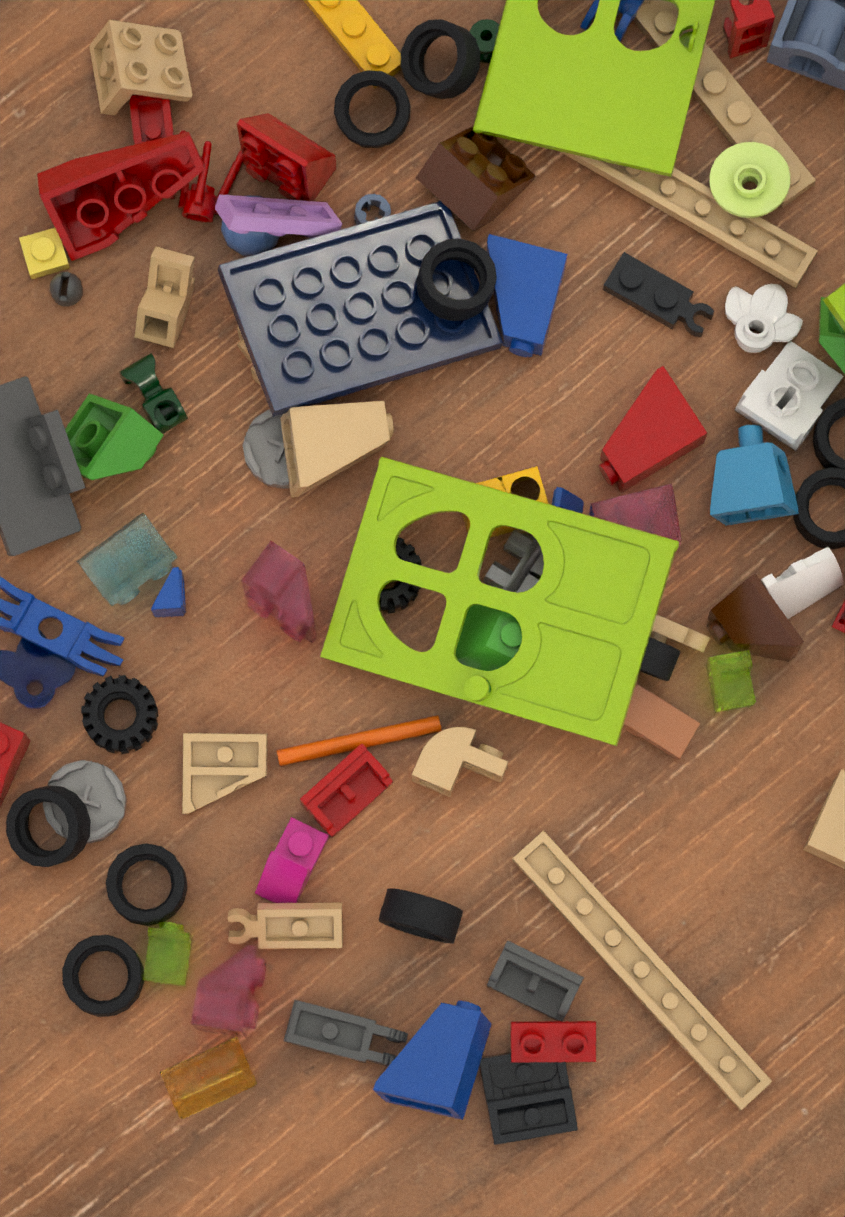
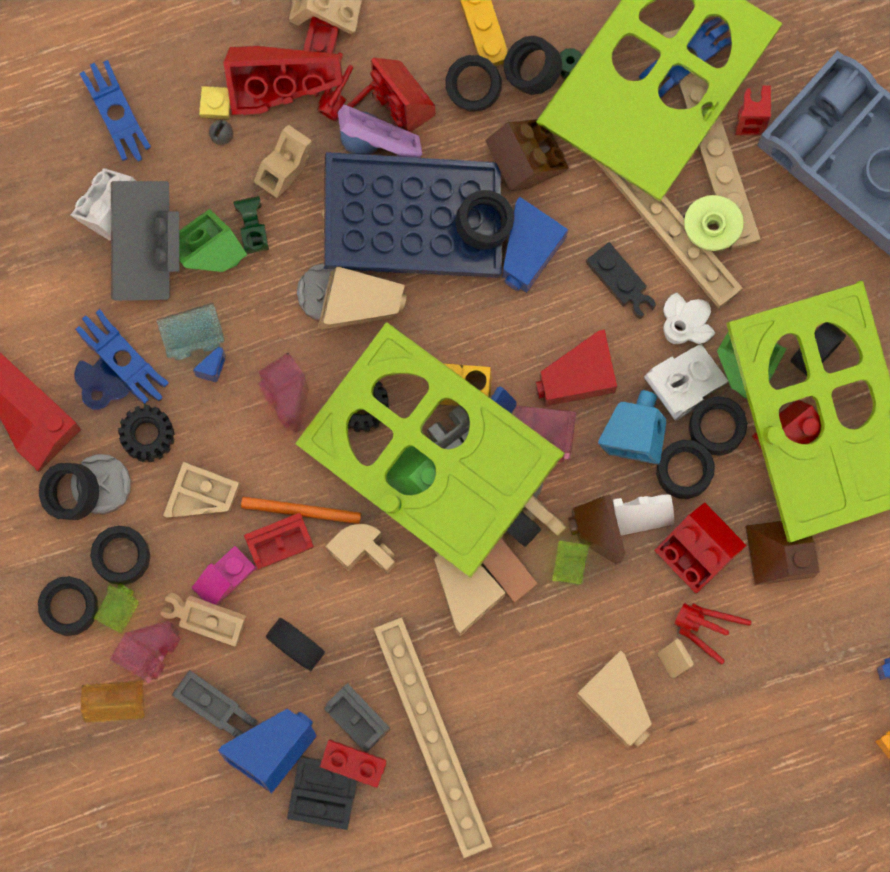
camera: 20 degrees right, 0 degrees up
sand blue bush [354,194,391,225] -> none
none -> tan slope [434,551,506,636]

